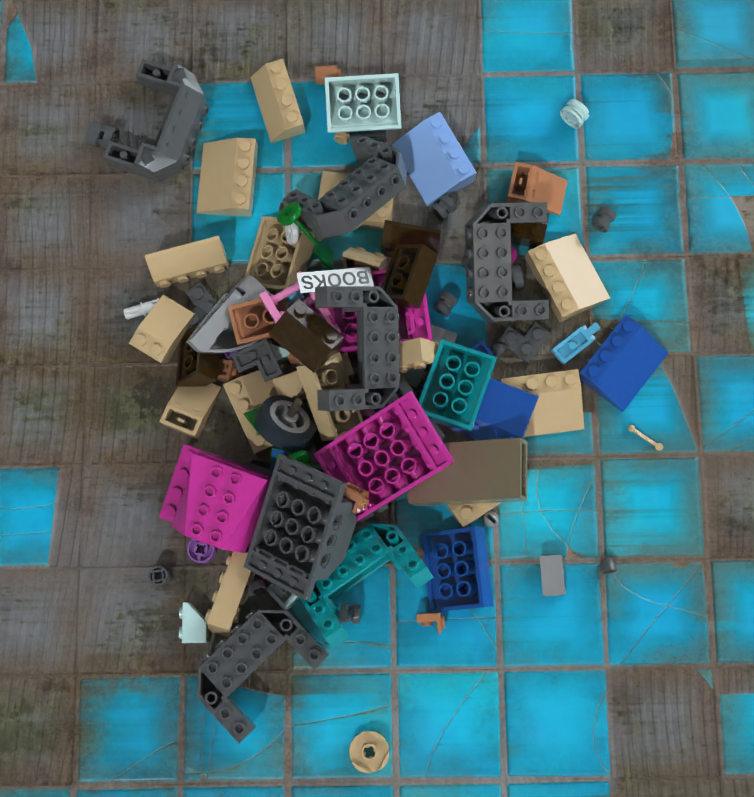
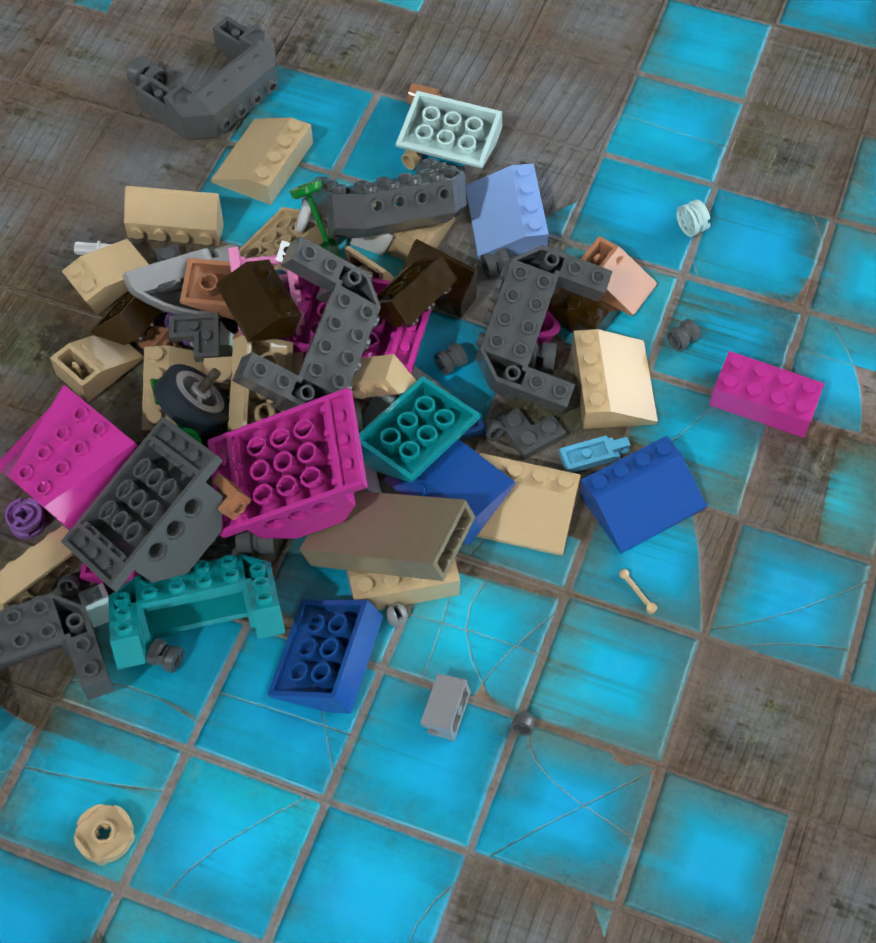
camera: 15 degrees right, 20 degrees down
tan slope [250,59,306,143] -> none
nougat bracket [416,612,445,633] -> none
none -> dark pink brick [709,351,825,438]

